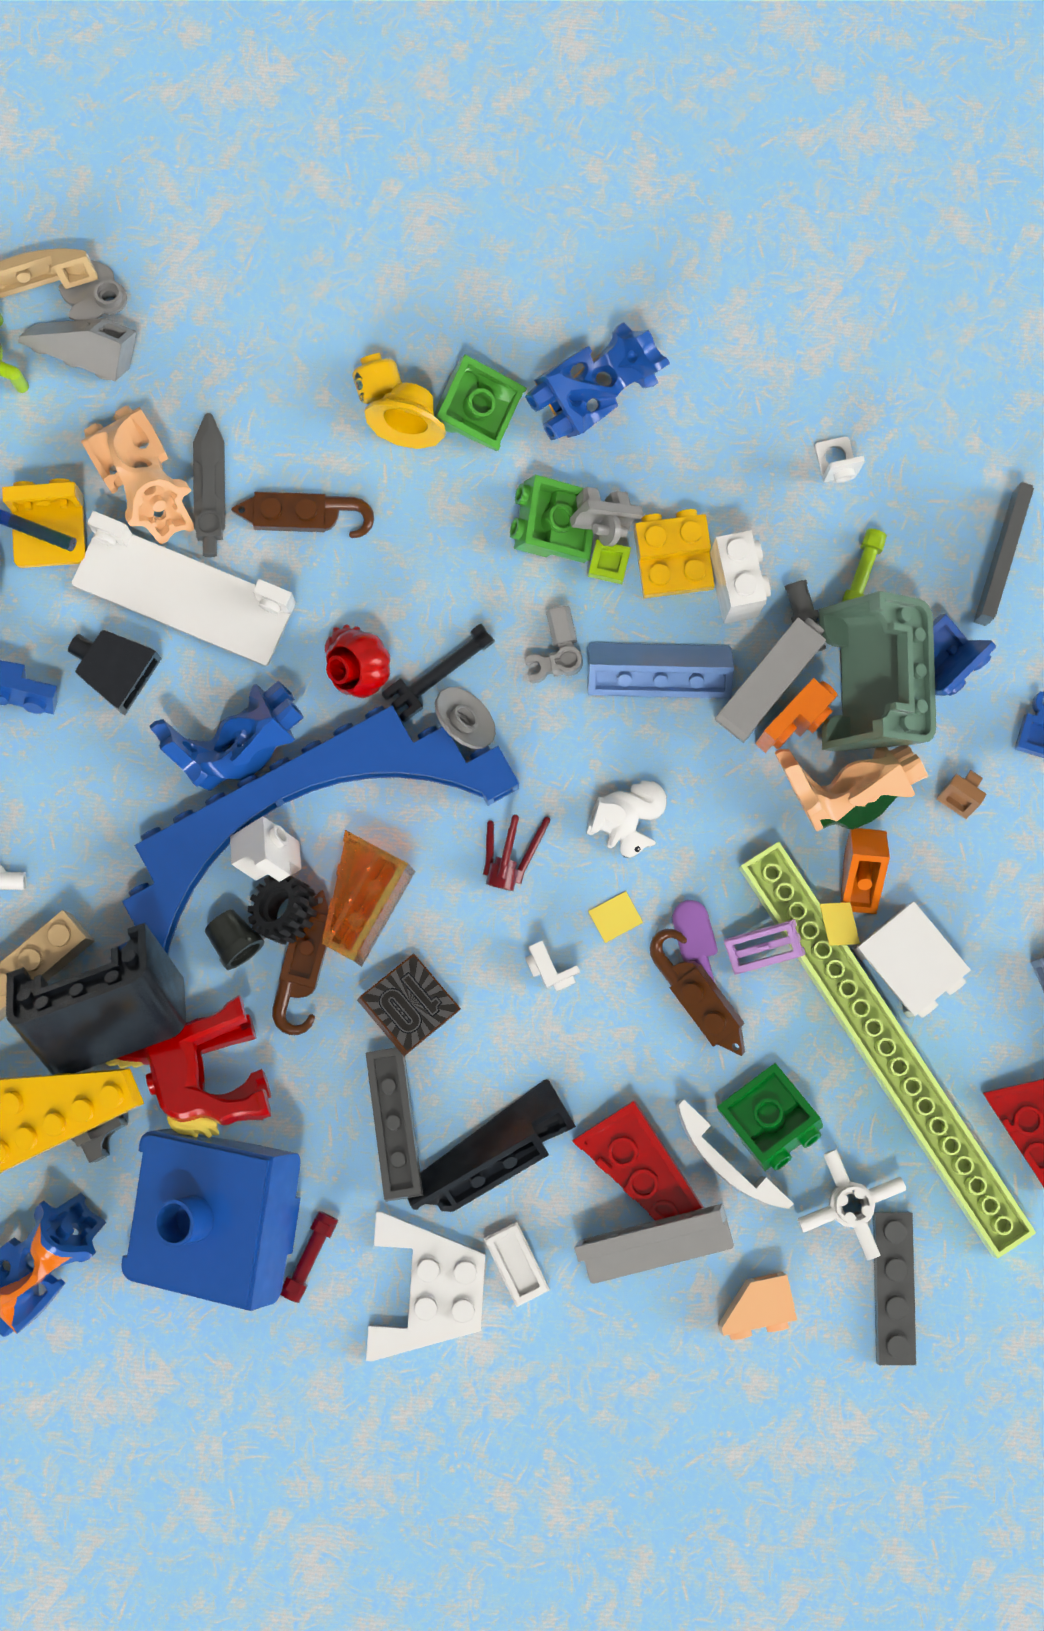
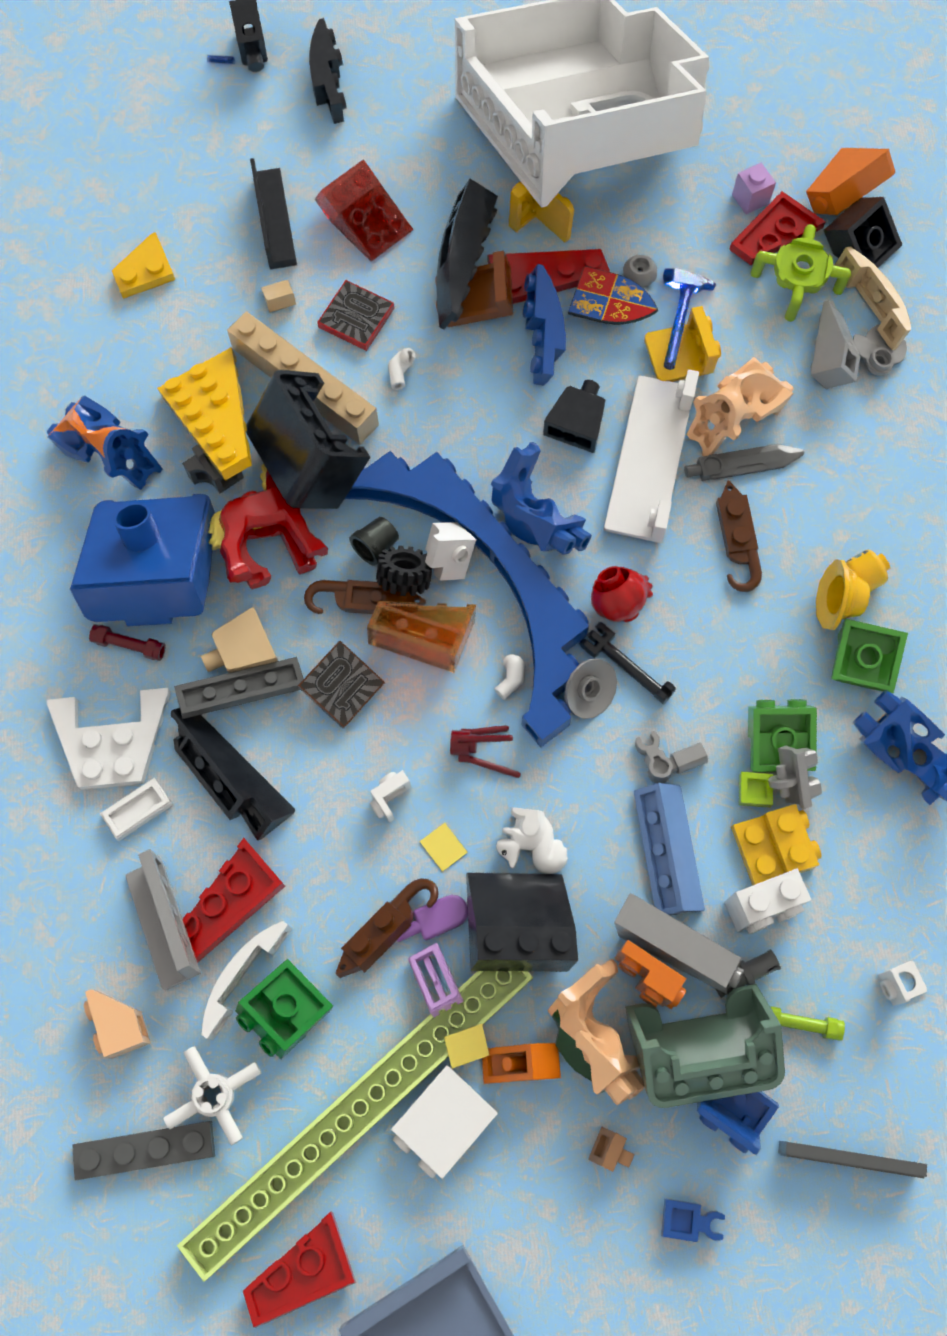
camera: 85 degrees right, 10 degrees down
none -> tan torso [201,607,278,673]
none -> black slope [466,873,578,972]
none -> white arm [494,654,525,700]

